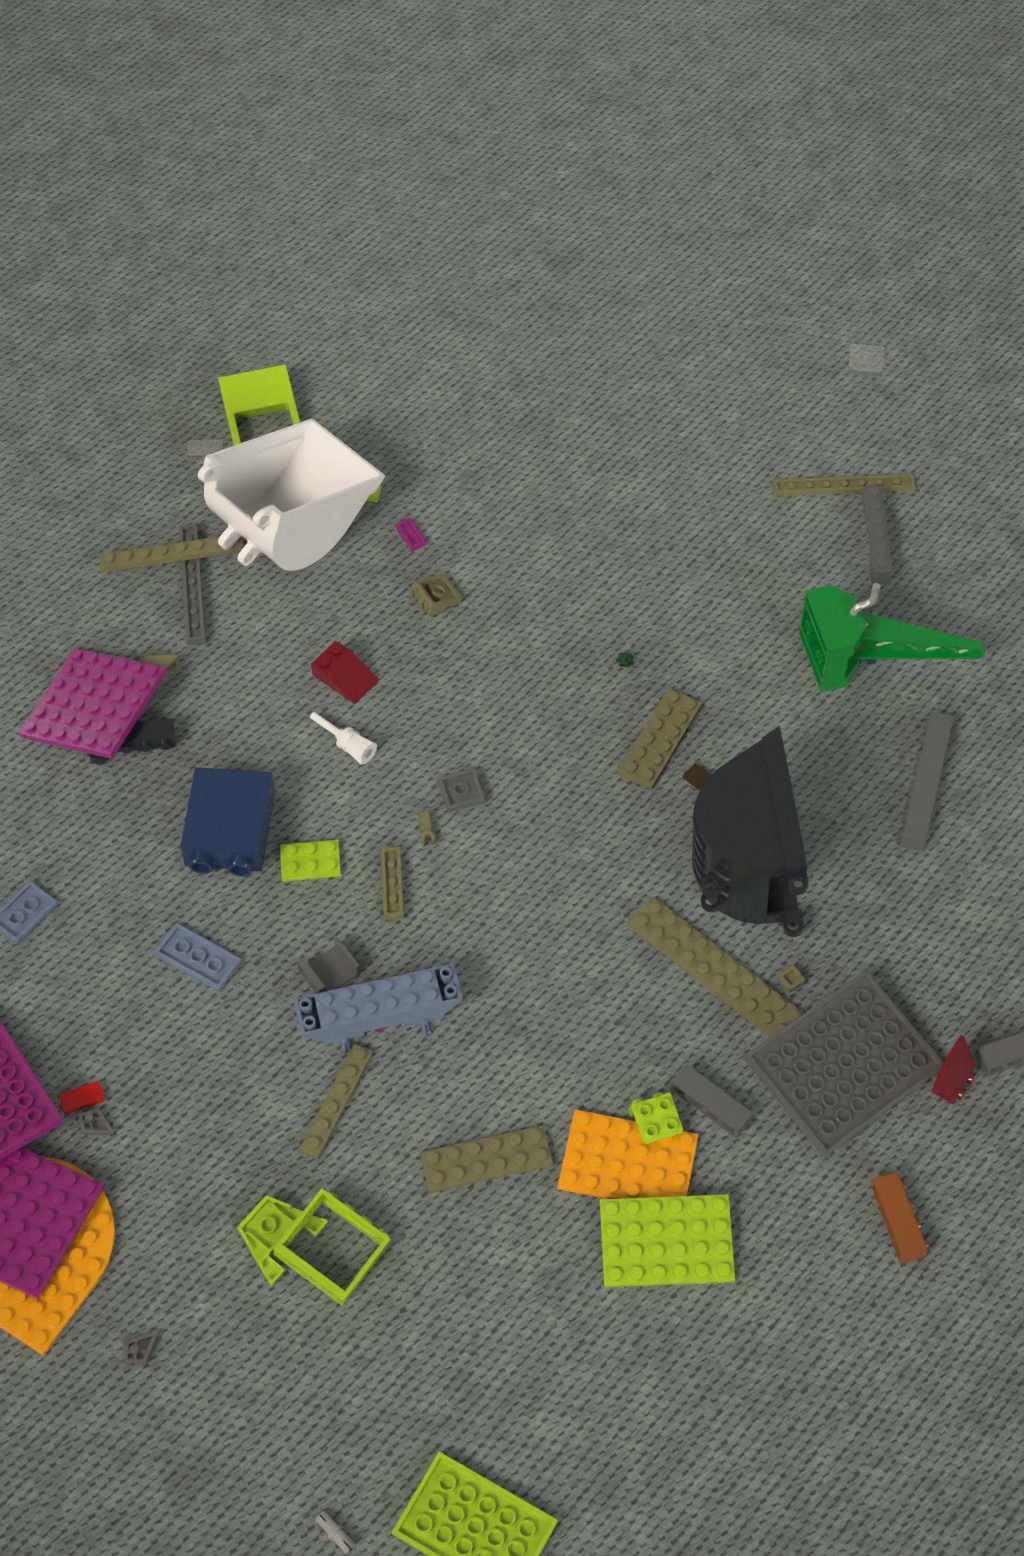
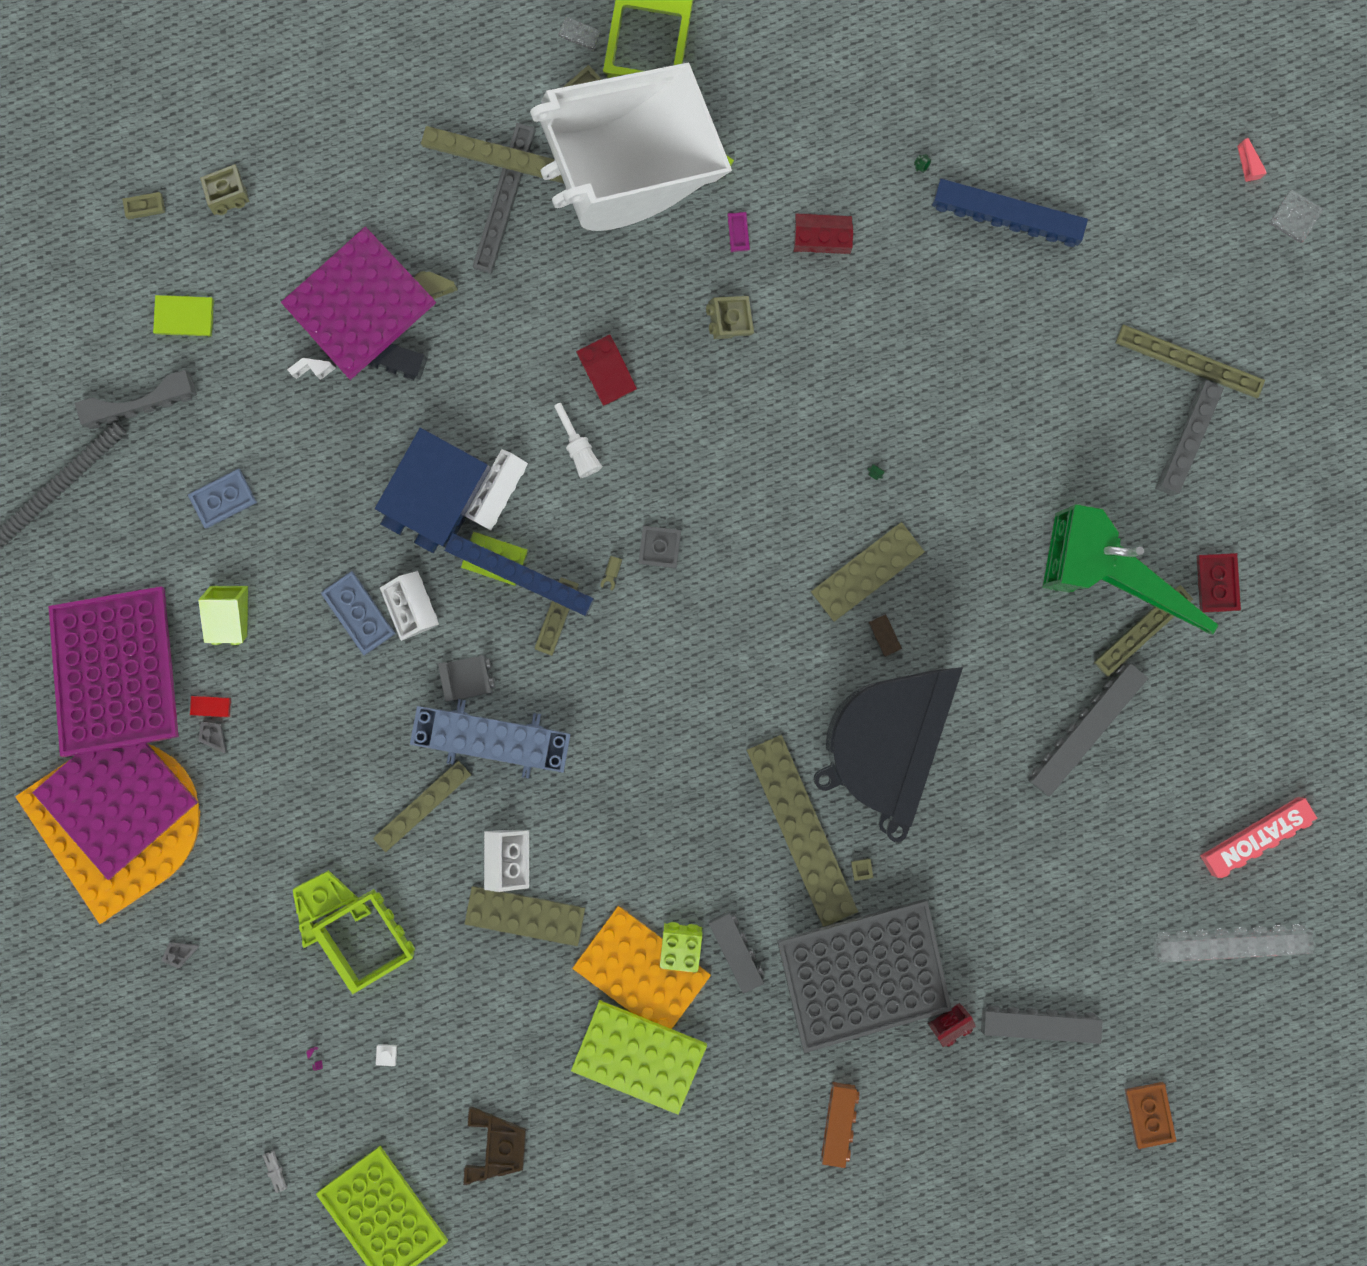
camera: 25 degrees right, 30 degrees up
none -> slope [198,586,248,645]
none -> white slope [287,358,336,380]
none -> magenta piece [306,1047,323,1071]
none -> white plate [376,1044,397,1066]
none -> white slope [380,571,439,641]
none -> dark blue brick [444,533,595,617]
none -> dark brown wing [463,1107,526,1185]
none -> white brick [465,449,528,530]
none -> white slope [484,830,529,892]
none -> dark red slope [793,213,853,254]
none -> dark green plate [914,154,931,173]
none -> dark blue brick [932,179,1088,247]
none -> olive plate [1094,585,1193,676]
none -> dark red plate [1197,553,1241,613]
none -> coral slope [1237,138,1267,182]

